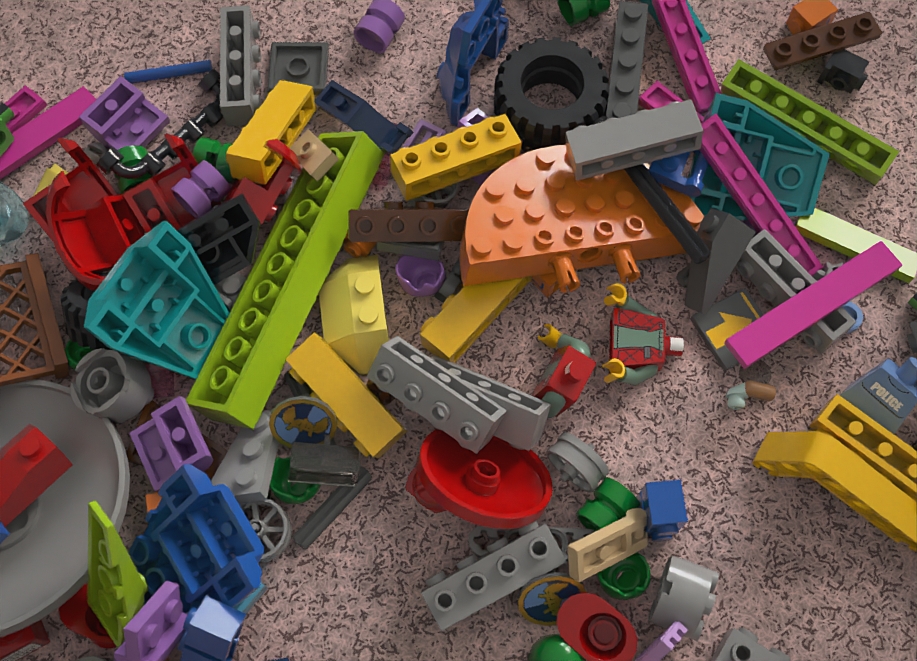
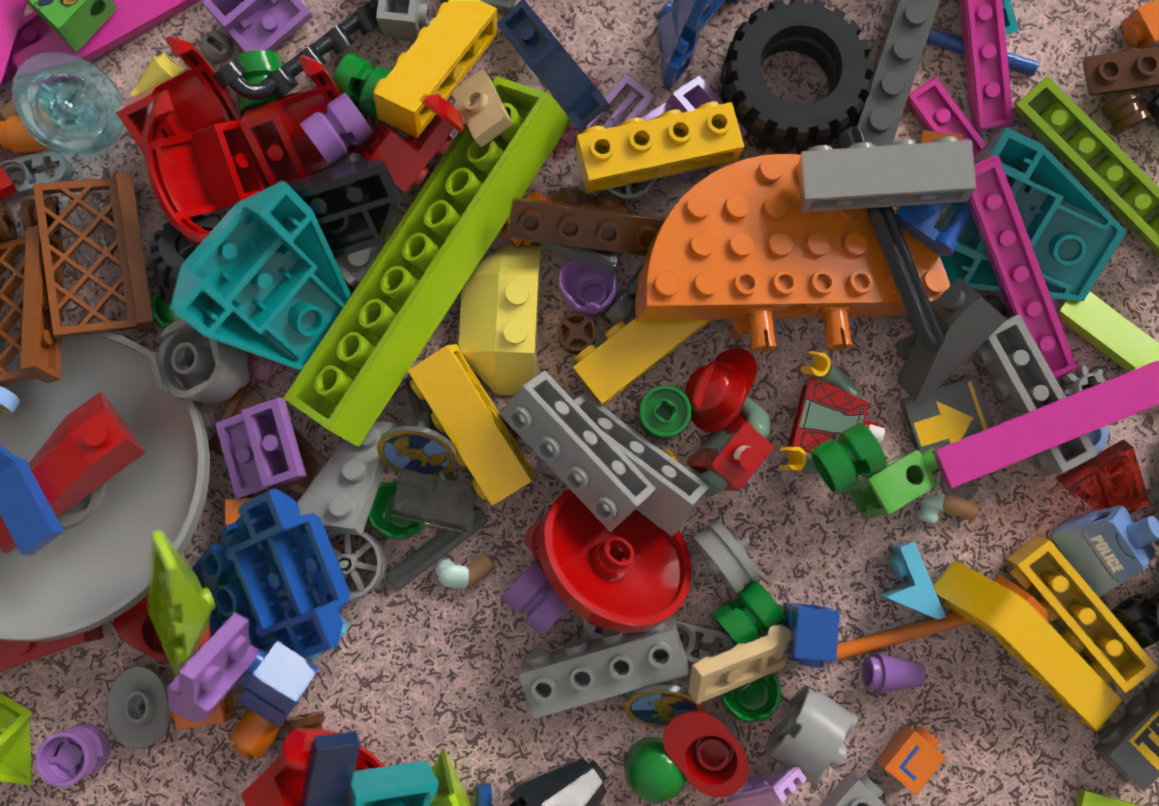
camera: 10 degrees right, 15 degrees up
none -> arm [435,553,496,589]
none -> medium lavender wheel [501,560,569,636]
none -> reddish brown wheel [557,312,596,355]
none -> green wheel [638,385,691,440]
none -> red piece [685,348,758,432]
none -> green wheel [810,422,887,495]
none -> orange bar [829,612,971,663]
none -> bright green torso [847,448,940,519]
none -> medium lavender cone [861,653,925,694]
none -> orange brick [875,724,947,795]
none -> medium azure slope [877,541,946,620]
none -> blue bar [926,28,1039,77]
none -> clear red wing [1056,439,1150,514]
none -> reddish brown wheel [1101,89,1152,136]

